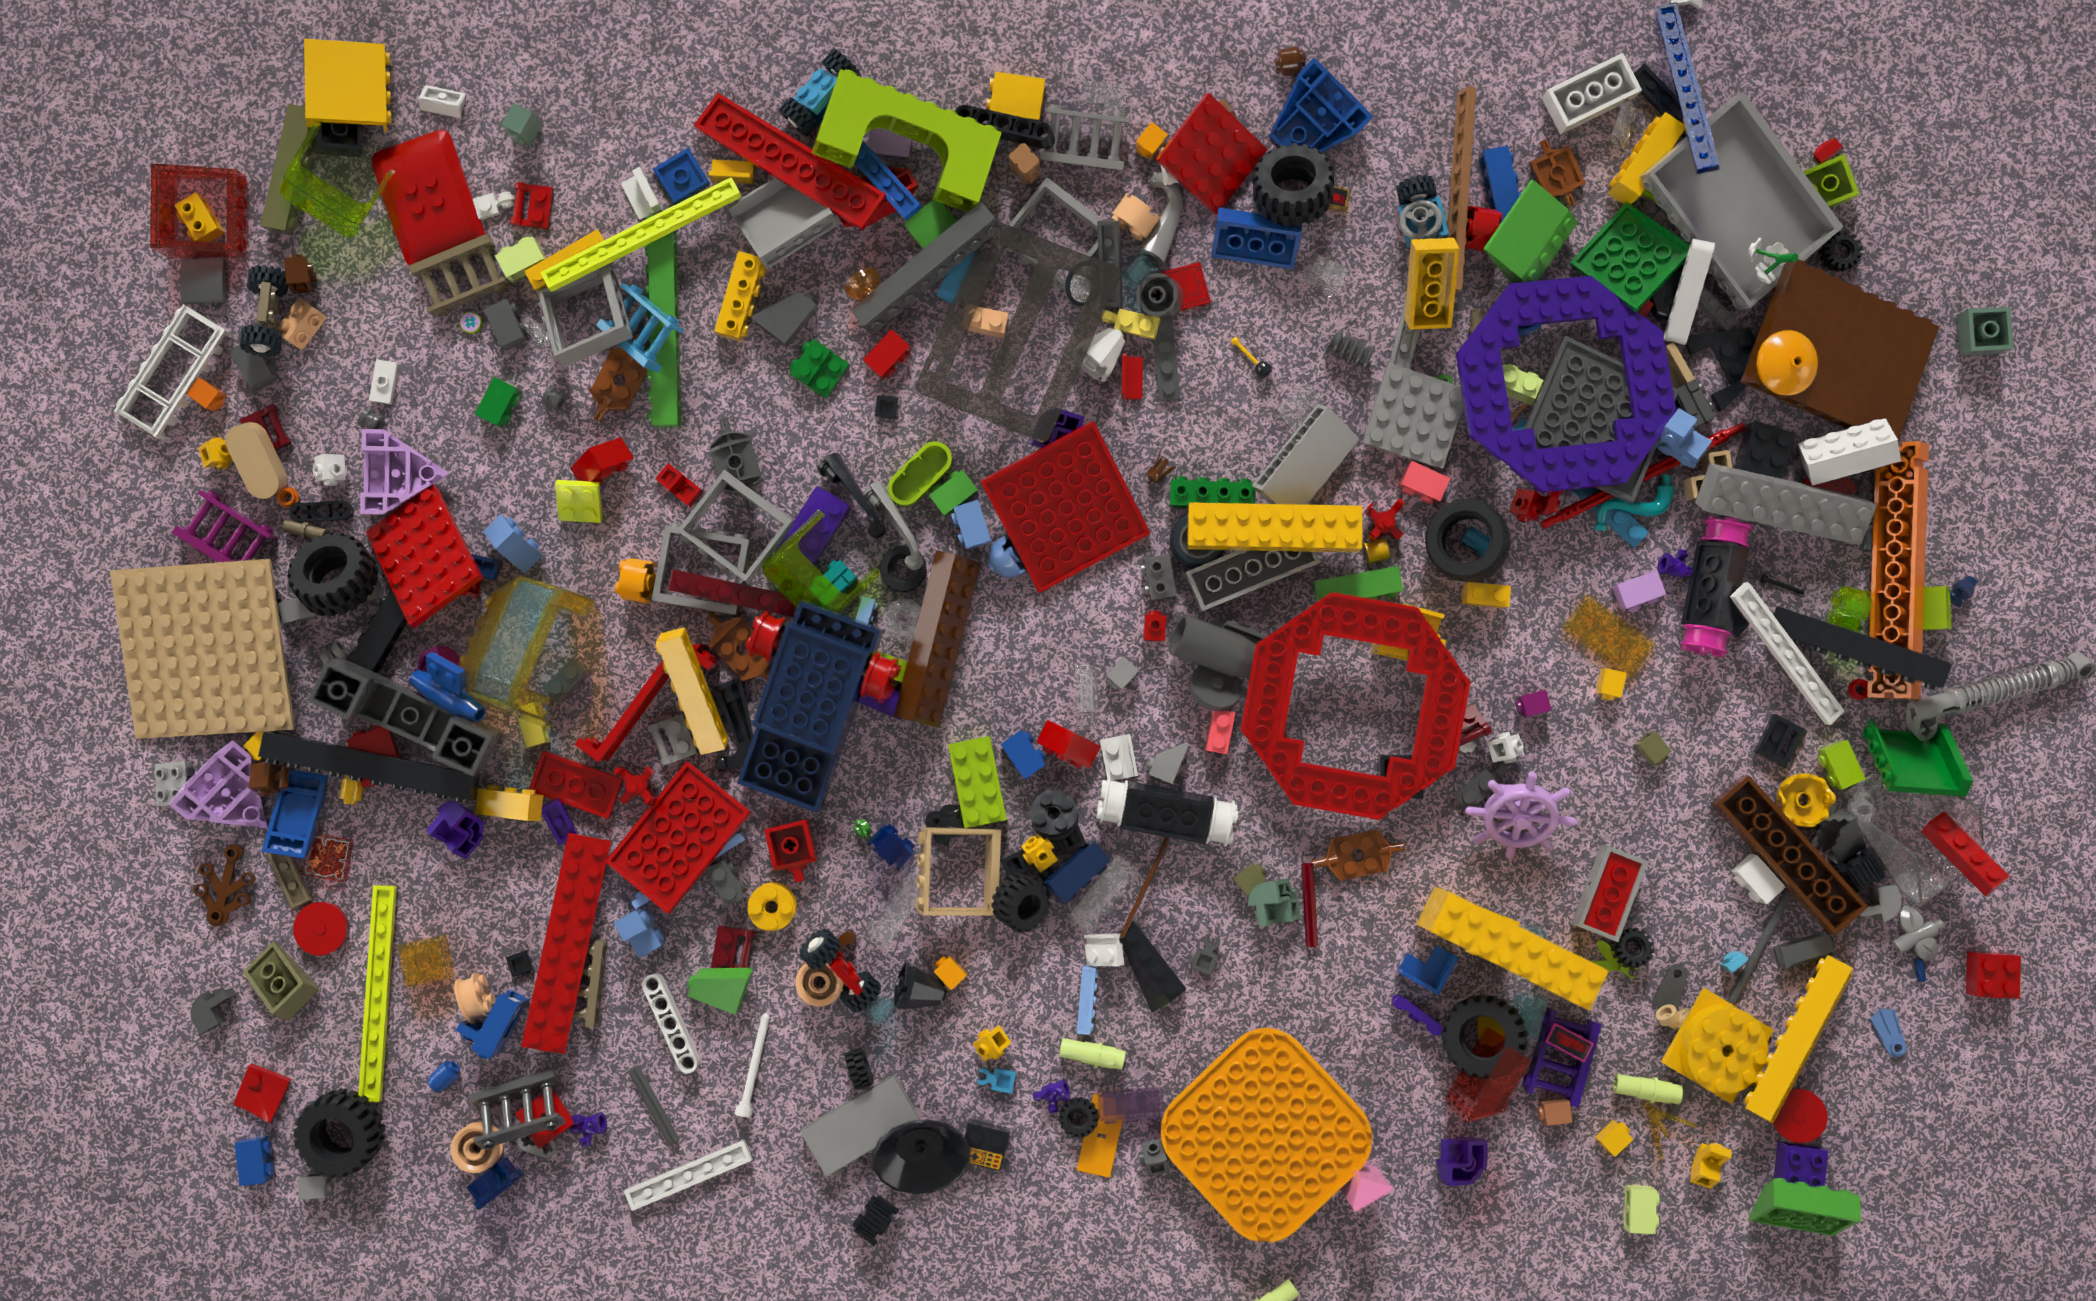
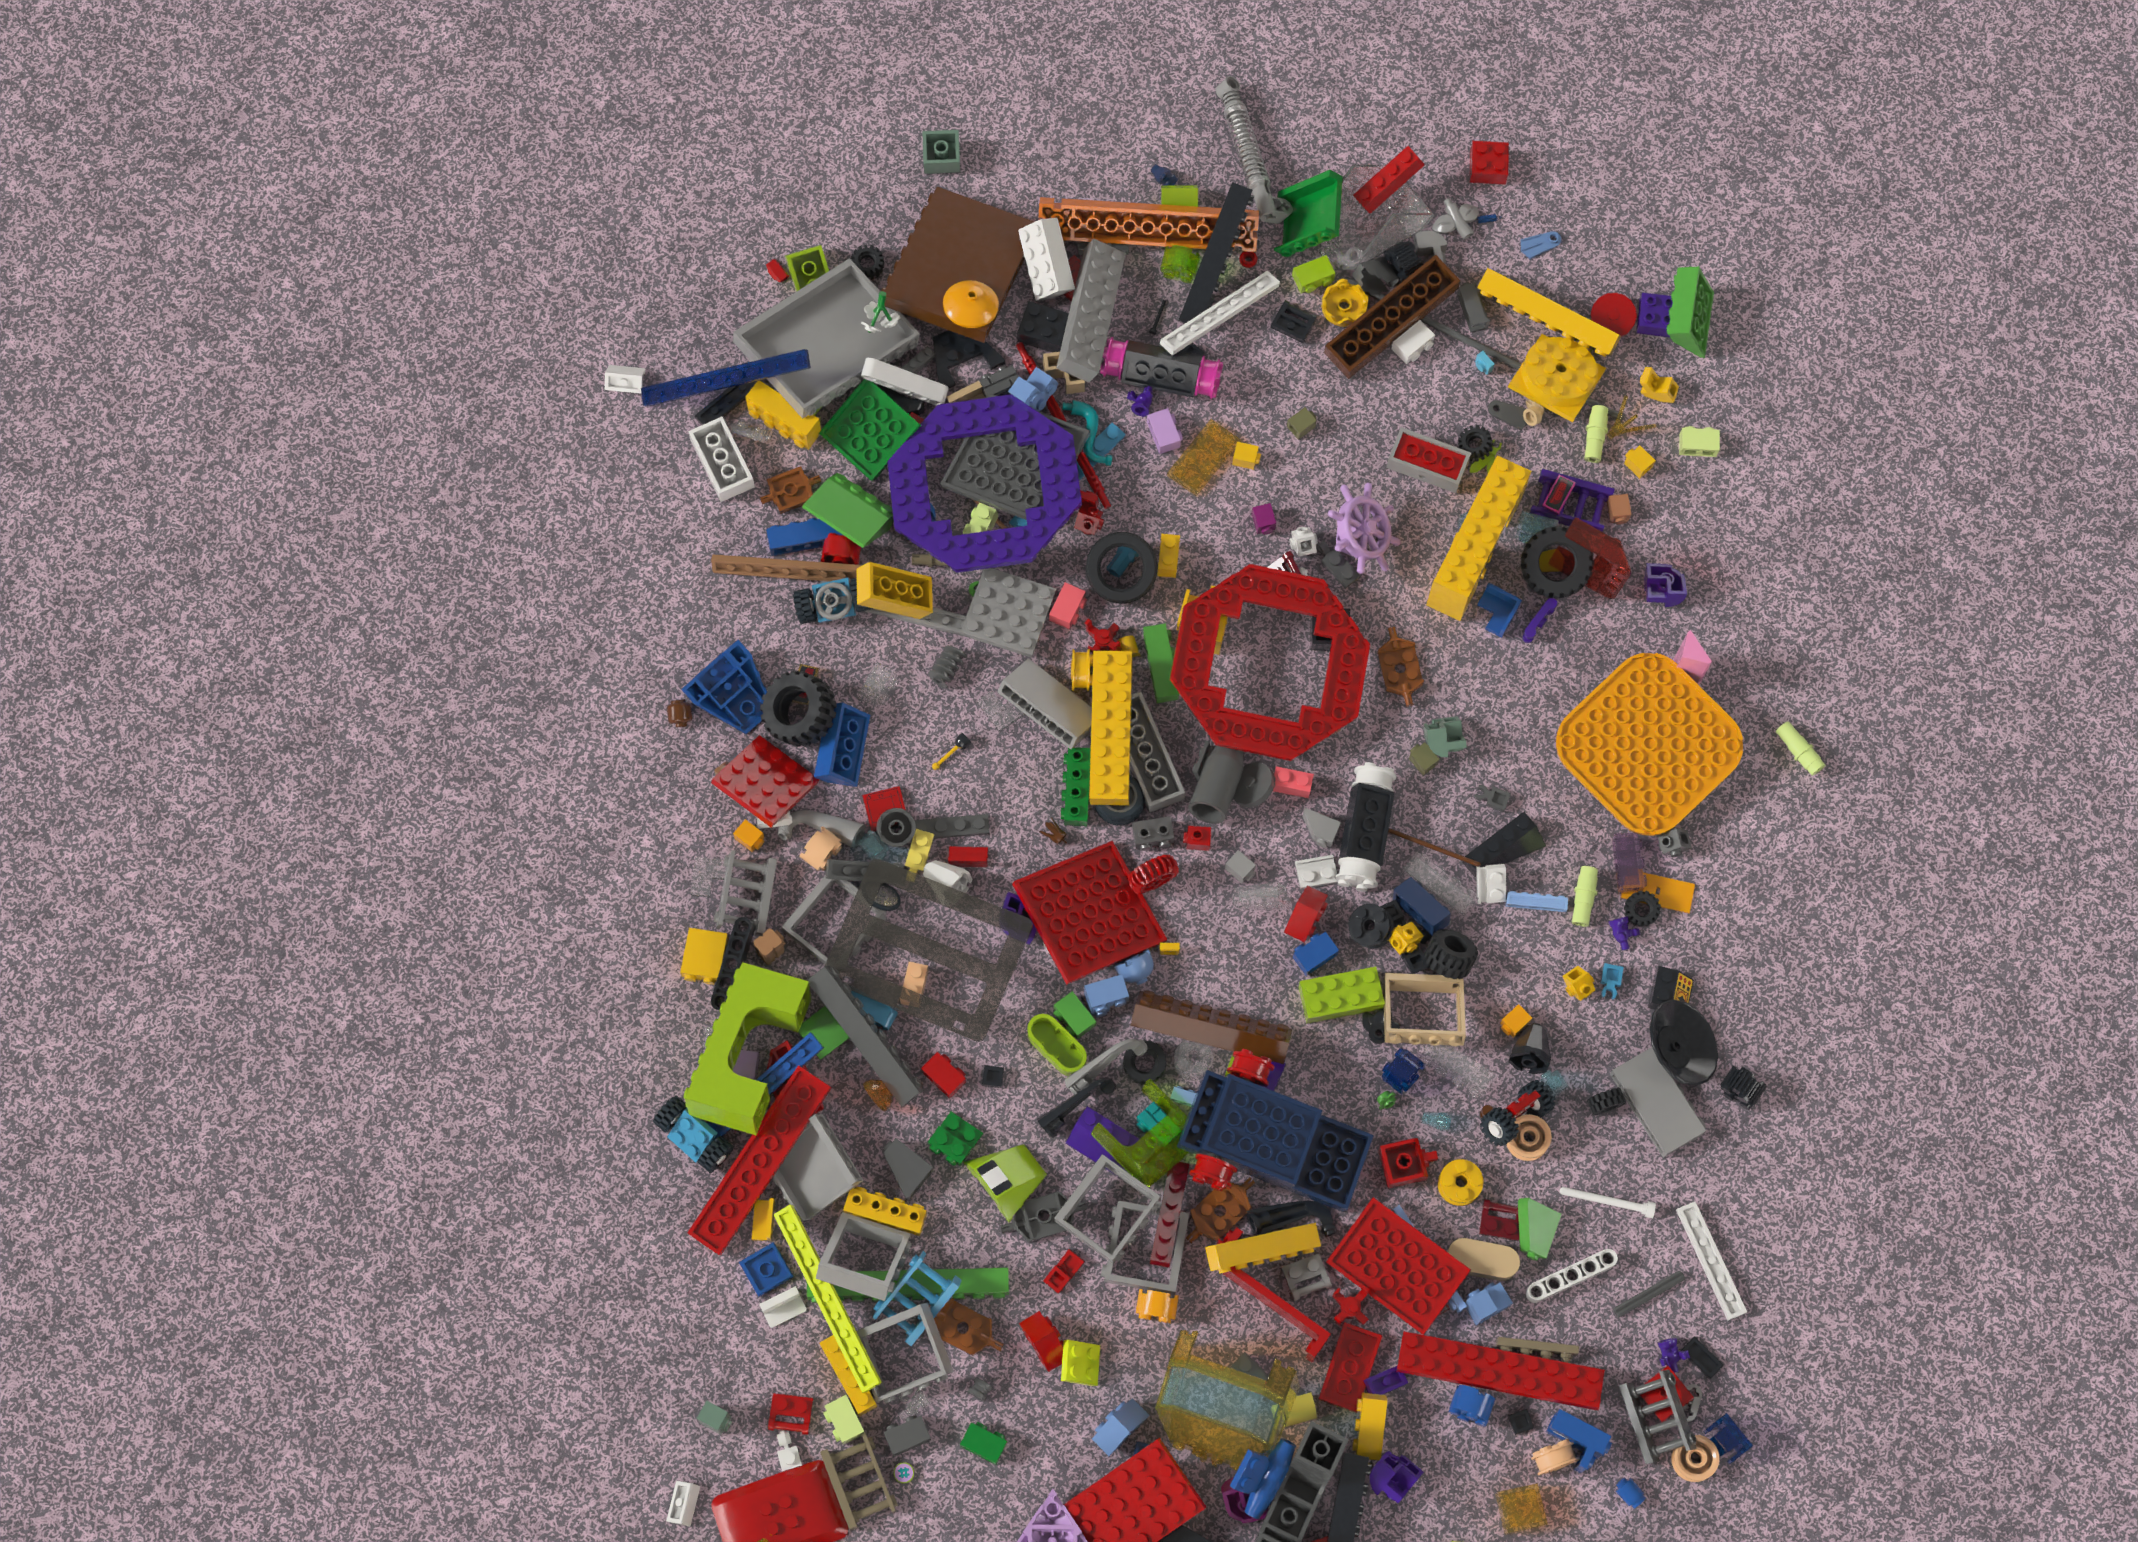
camera: 90 degrees left, 15 degrees down
dark grey brick [705,858,748,908] -> none
dark red axle [1301,863,1318,948] -> none
none -> light grey window [816,1212,912,1301]
none -> lime wedge [964,1144,1047,1223]
none -> yellow wheel [1071,649,1093,691]
none -> red gear [1128,855,1179,894]
none -> yellow tile [1159,943,1180,955]
none -> clear light blue cone [1421,1112,1452,1132]
none -> tan plant [1447,1238,1520,1281]
none -> blue brick [1449,1385,1496,1427]
none -> black tile [1680,1336,1724,1380]

